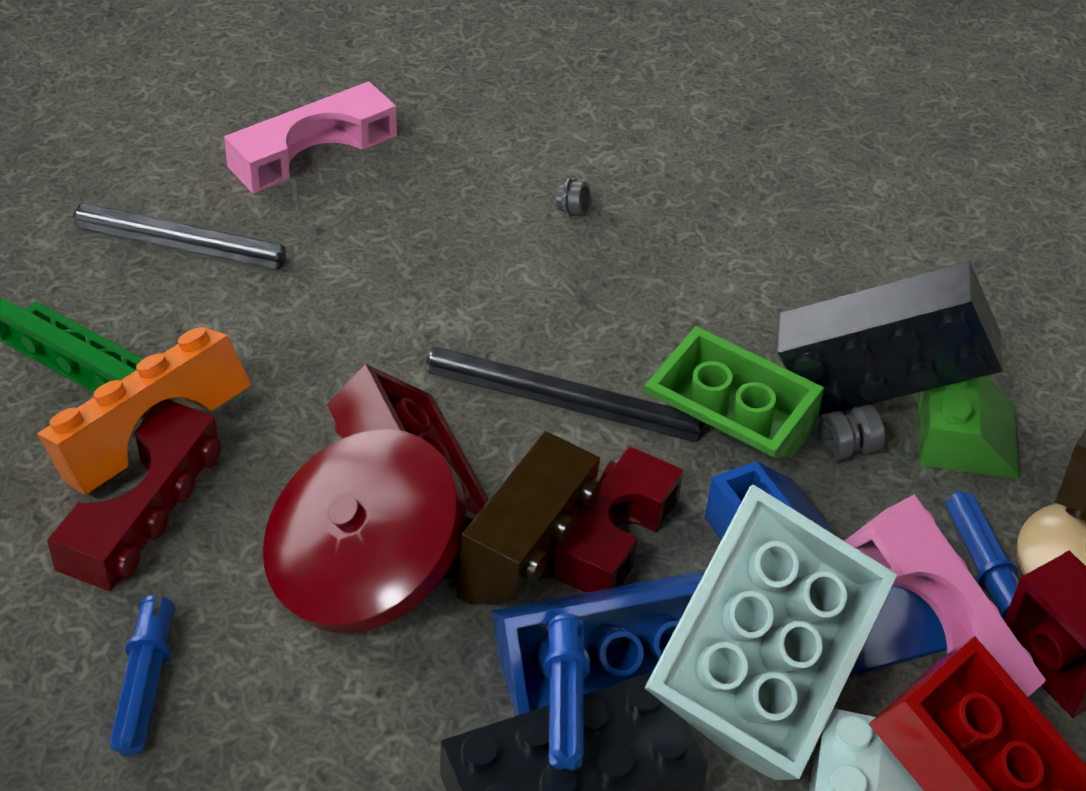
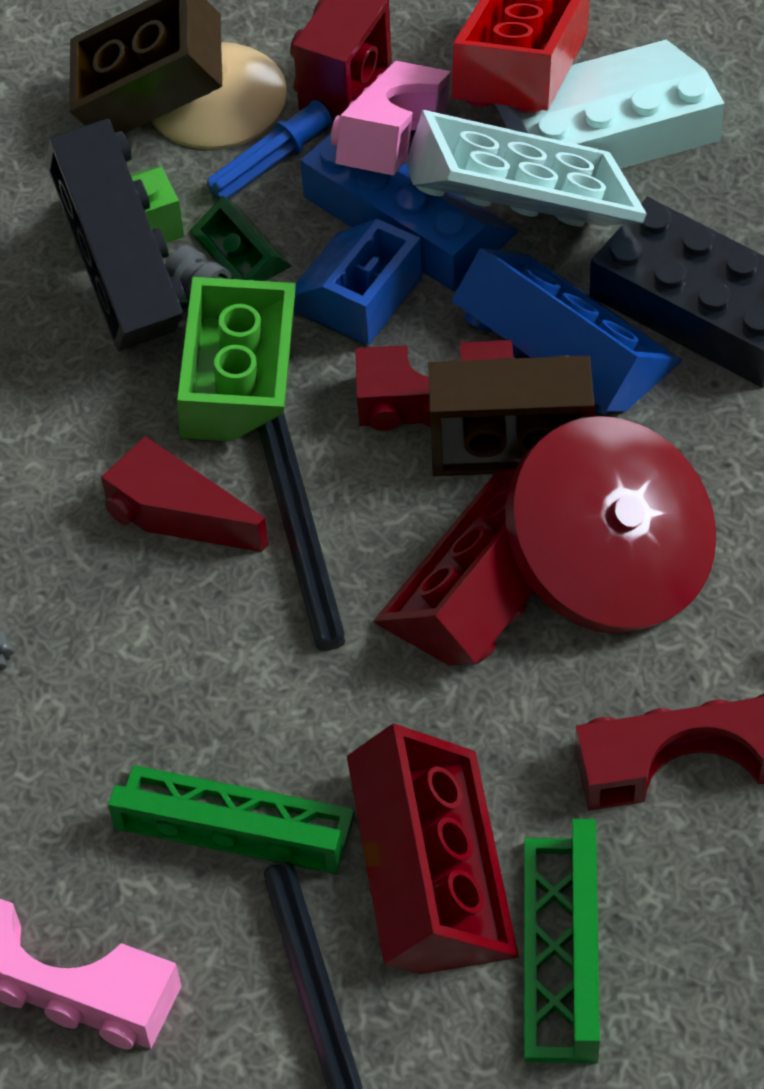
camera: 115 degrees left, 10 degrees up
orange arch [37,327,252,495] -> none
blue axle [543,614,590,771] -> none
none -> dark red slope [101,436,269,552]
none -> green fence [108,765,355,875]
none -> dark green slope [190,195,292,281]
none -> dark red slope [347,723,519,974]

